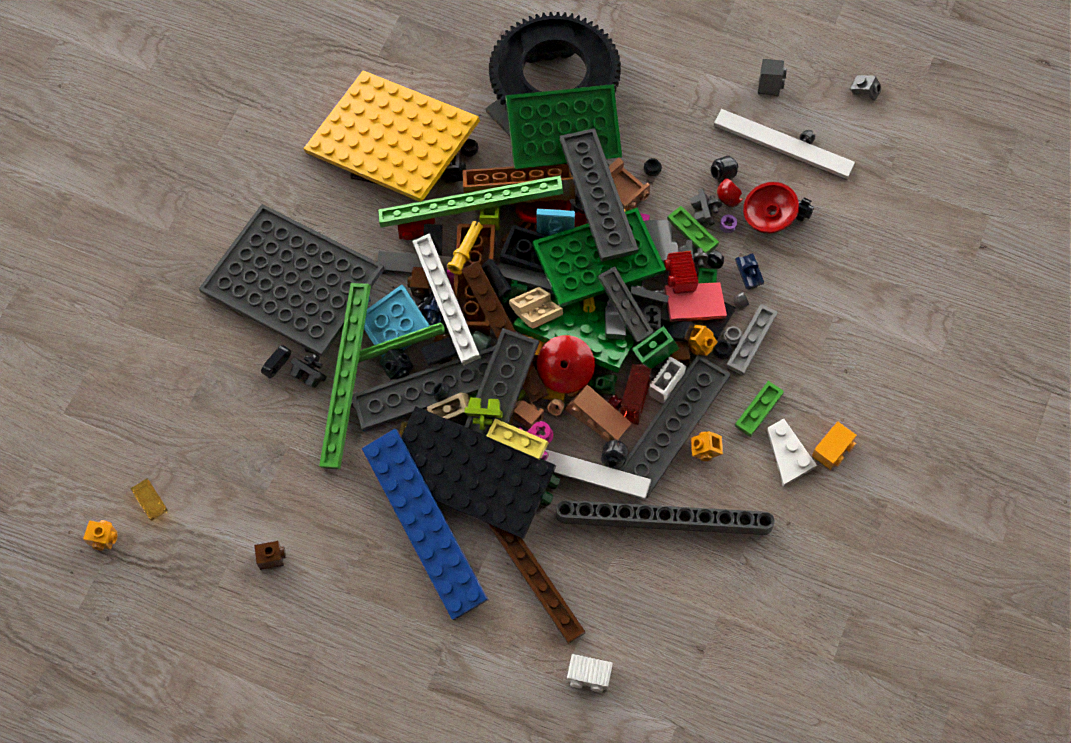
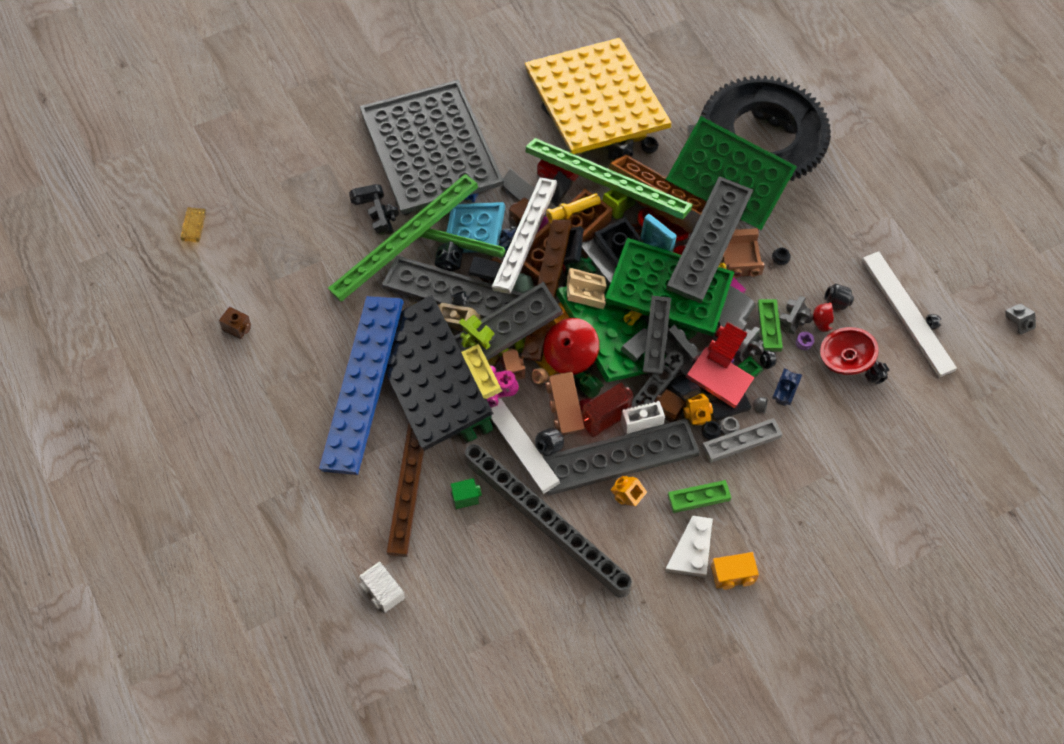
camera: 35 degrees right, 5 degrees down
light orange brick [83,520,118,551] -> none
green brick [632,326,680,371] -> none
dark grey brick [758,59,787,96] -> none
none -> green brick [450,478,482,509]

